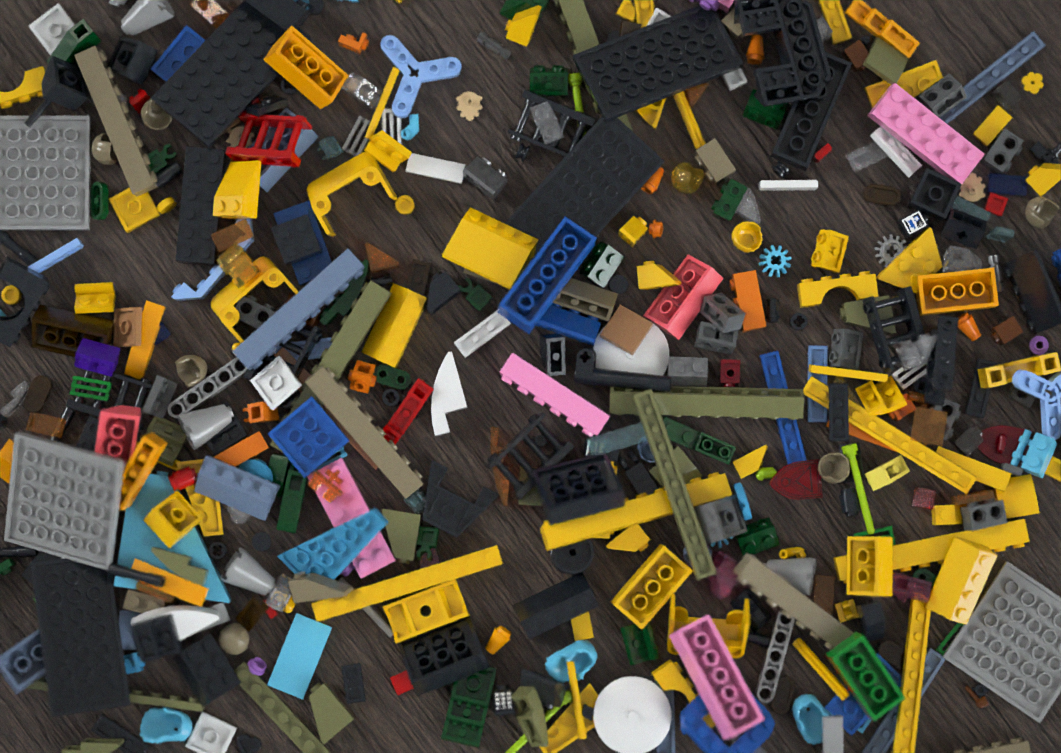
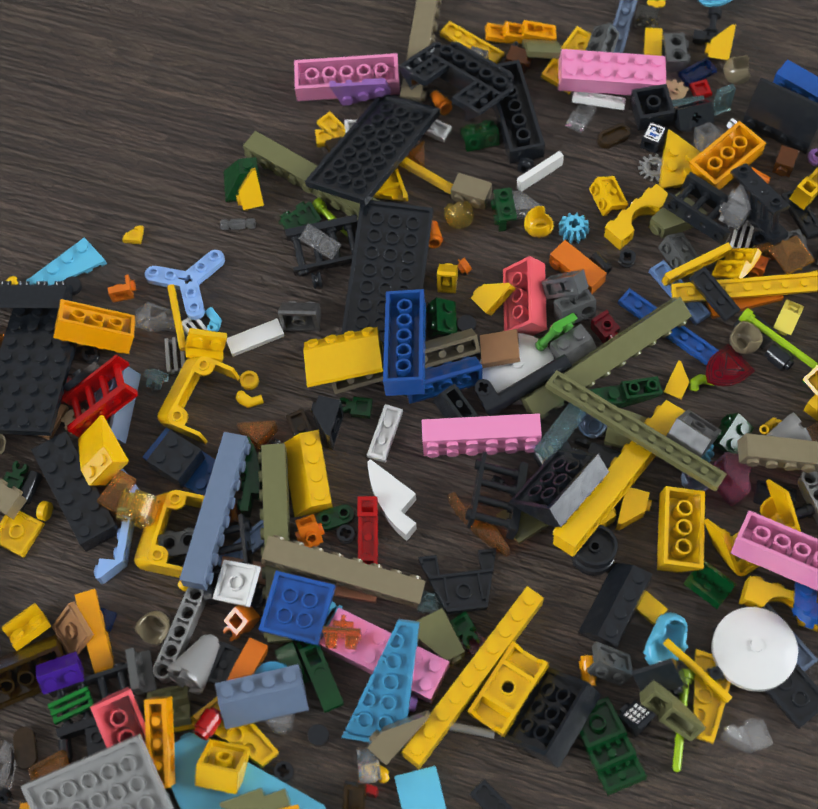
camera: 30 degrees left, 20 degrees down
light grey cone [220,547,276,596] -> none
red tile [390,670,413,695] -> none
tan piece [456,91,482,121] -> none
dark azure tile [733,482,752,520] -> none
red tile [812,143,832,163] -> none
none -> yellow arm [236,390,264,408]
none -> bright green plate [535,313,578,351]
none -> dark grey bracket [587,641,633,686]

